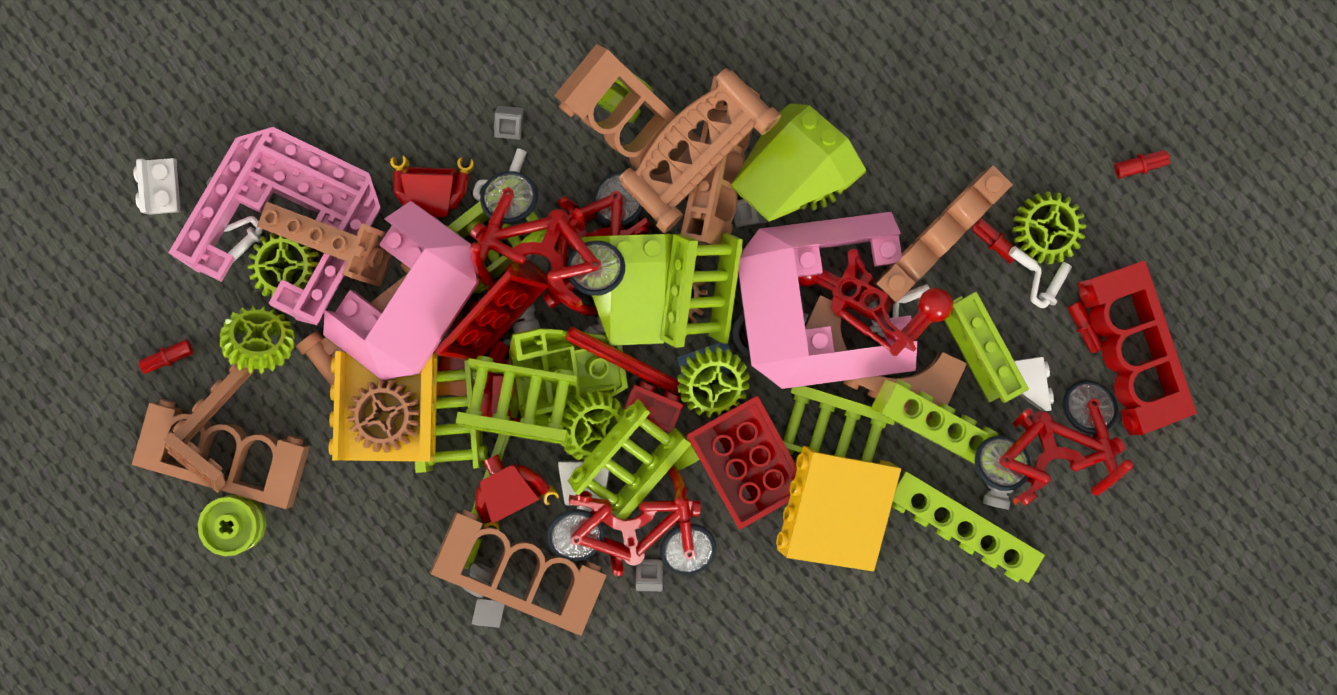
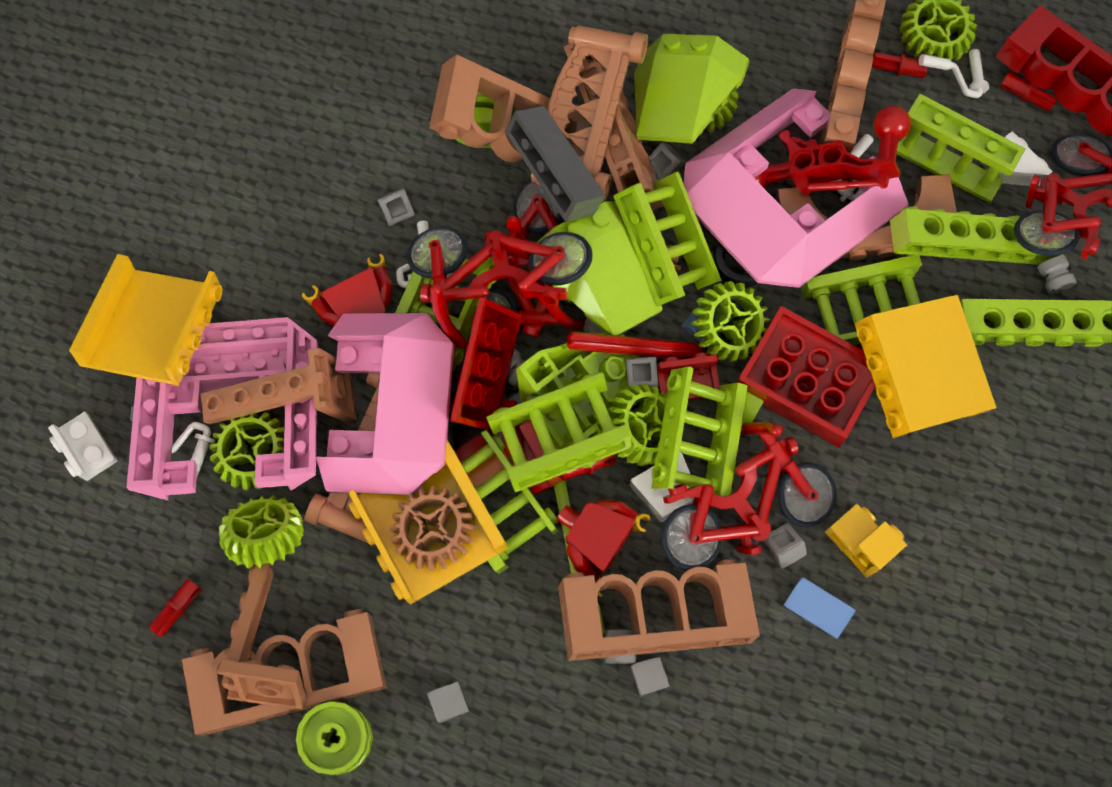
camera: 25 degrees left, 15 degrees down
none -> yellow panel [69,254,223,386]
none -> light grey slope [427,682,469,723]
none -> dark grey brick [505,106,606,222]
none -> light grey slope [626,357,658,387]
none -> medium blue slope [783,577,856,639]
none -> yellow brick [825,504,907,578]

